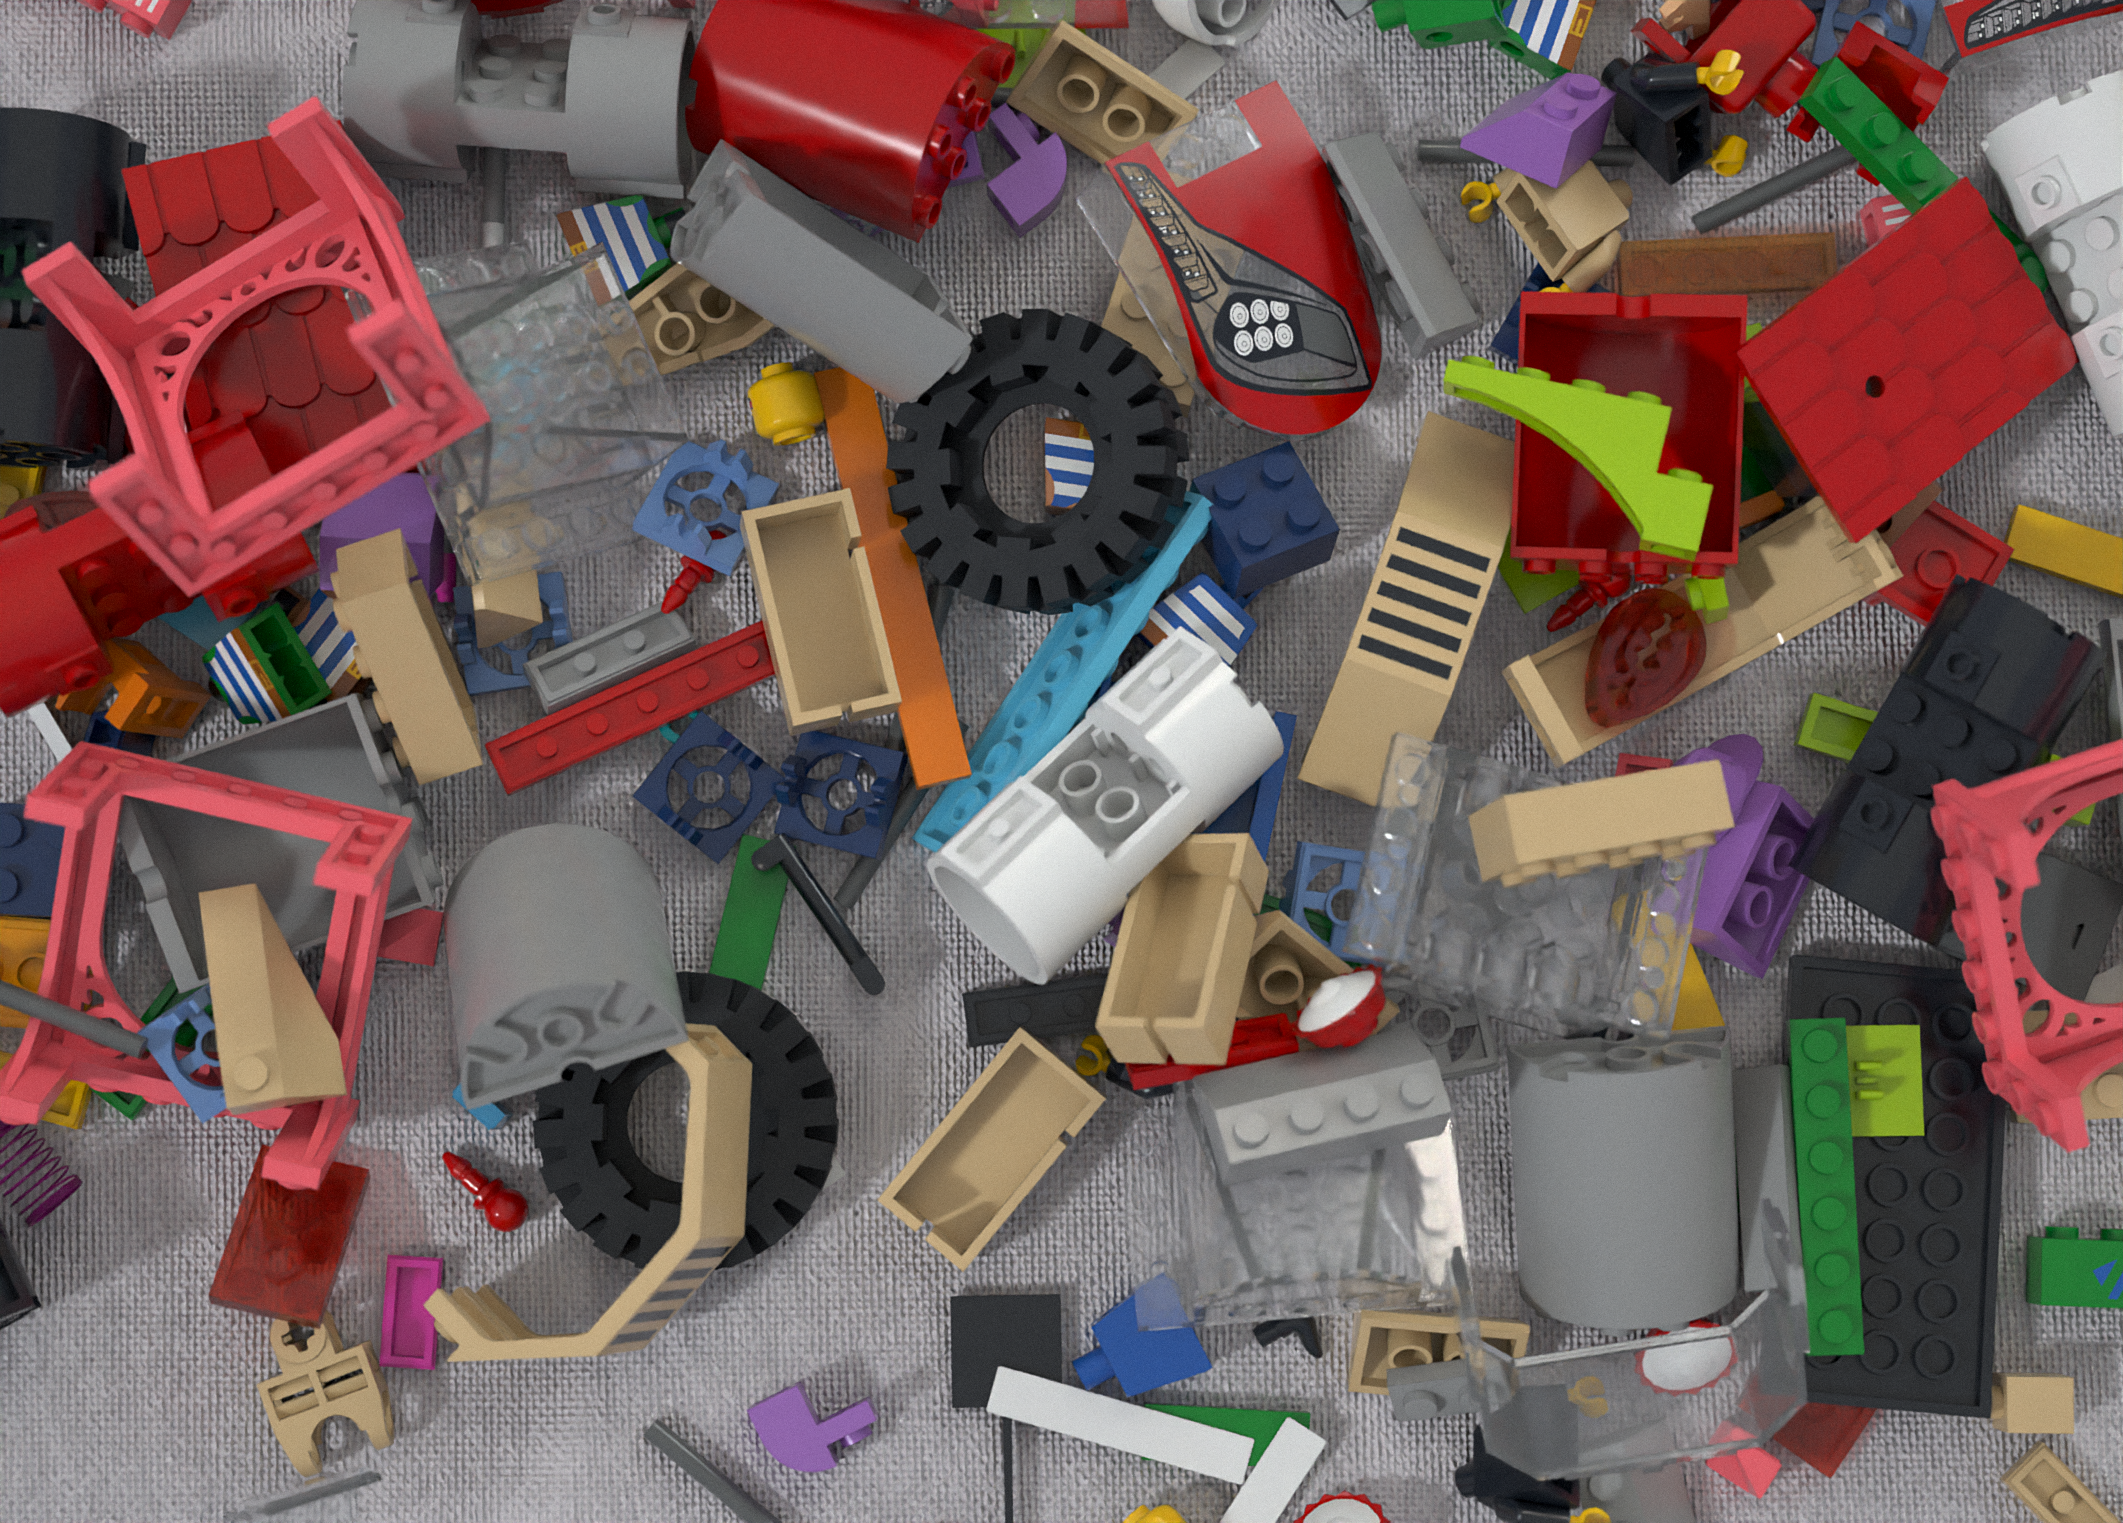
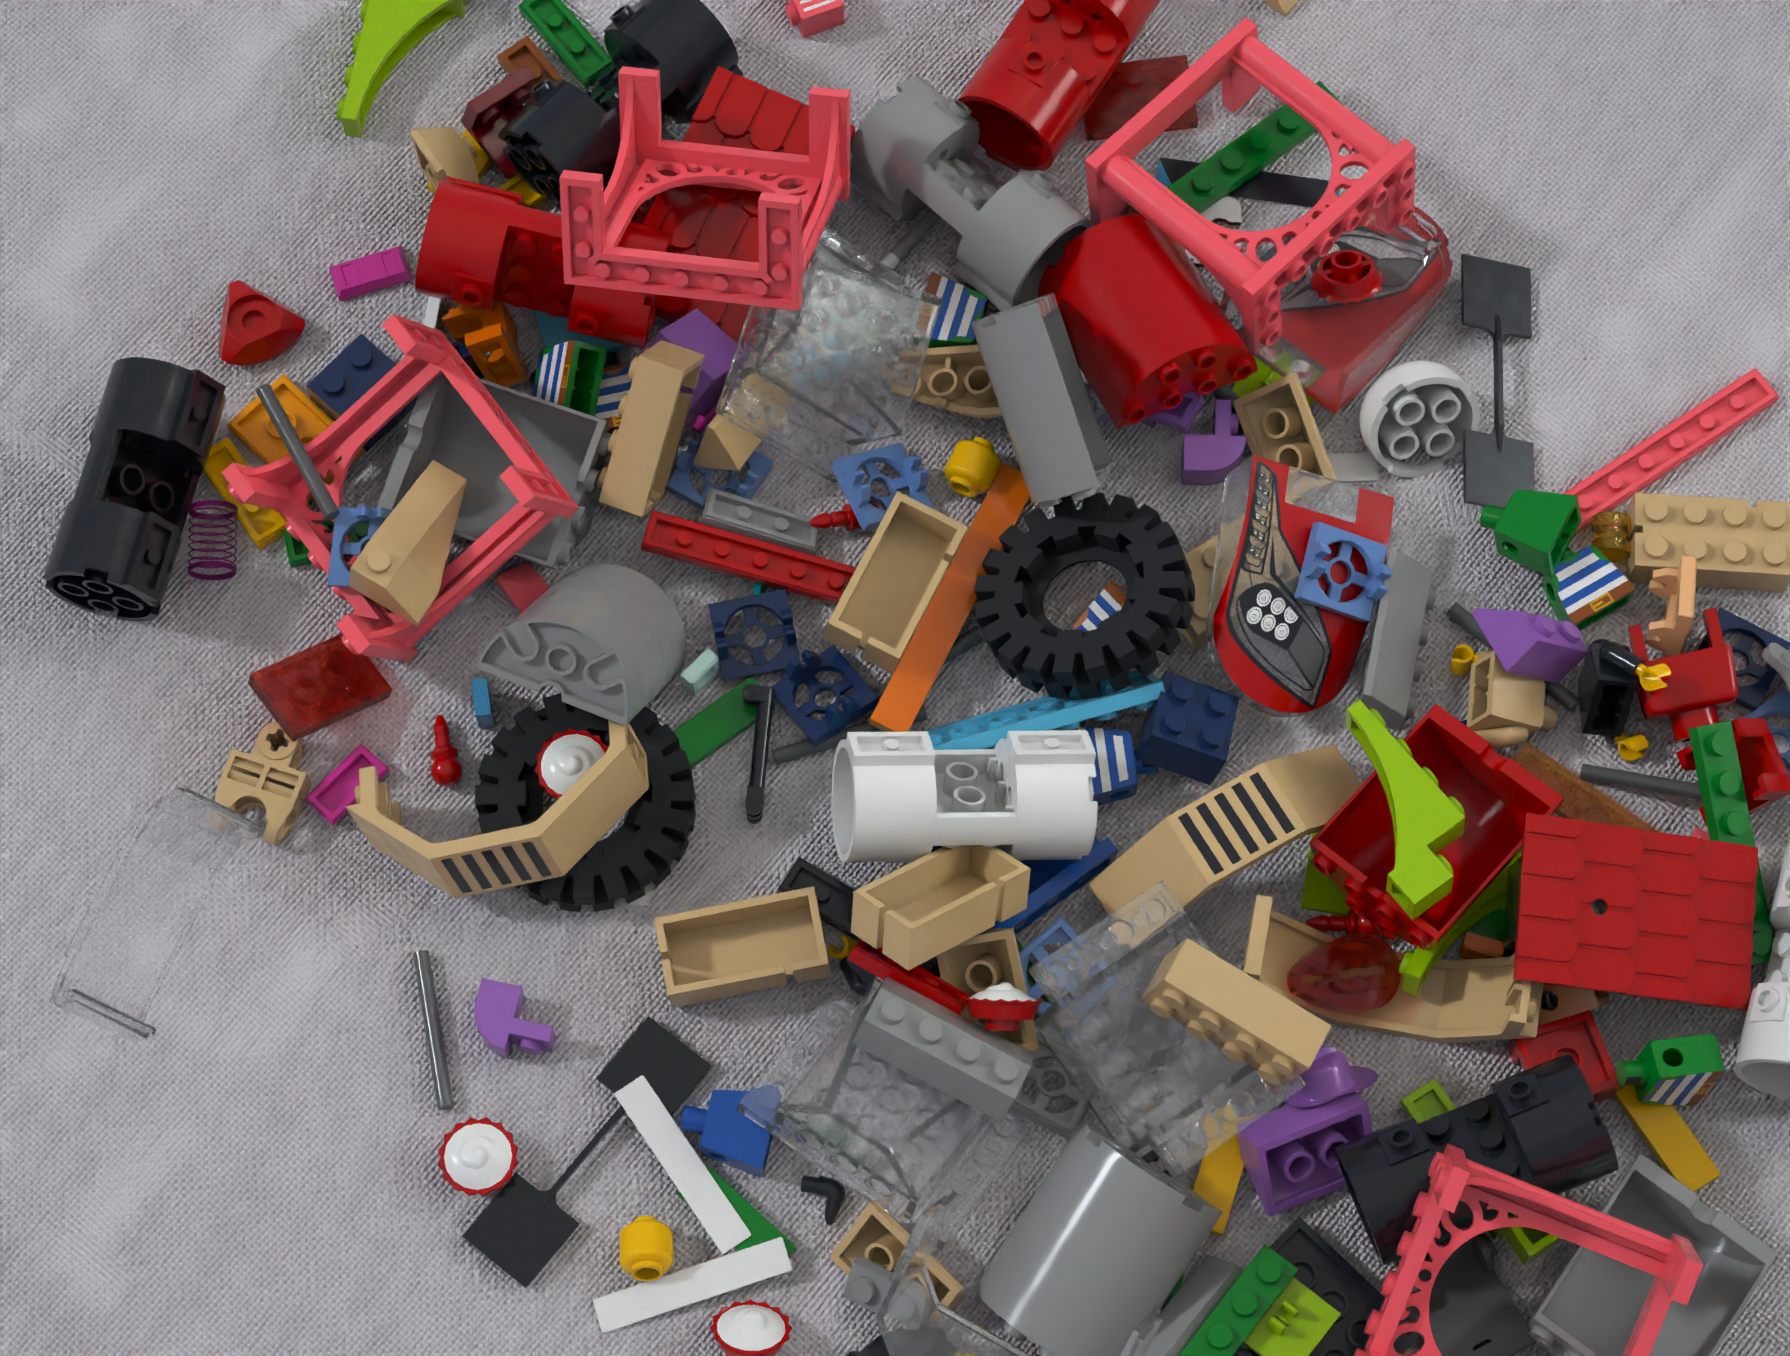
camera: 45 degrees right, 15 degrees down
none -> white piece [534,728,609,799]
none -> light aqua tile [680,648,720,697]
none -> medium blue piece [1294,522,1392,623]
none -> green torso [1616,1034,1725,1106]

